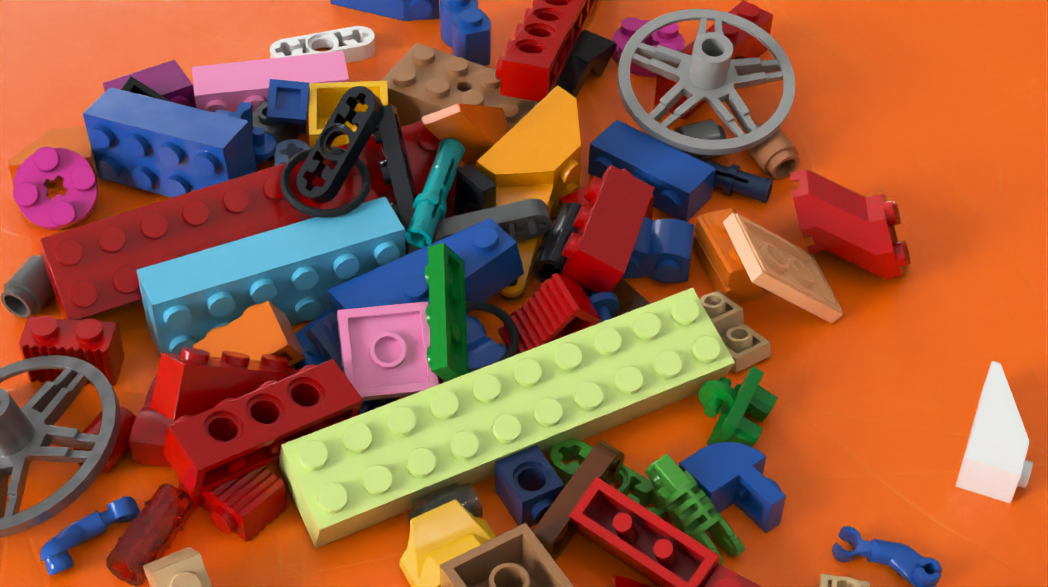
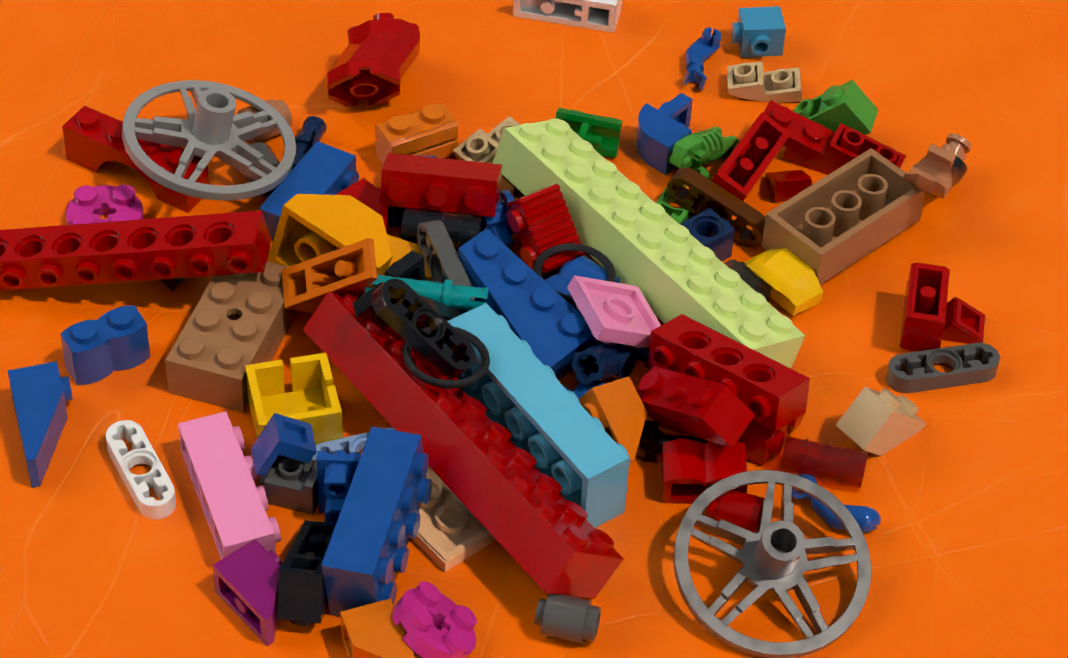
camera: 100 degrees left, 0 degrees up
red brick [18,316,125,387] -> none
green plate [425,242,468,381] -> none
light nougat tile [723,213,843,324] -> none

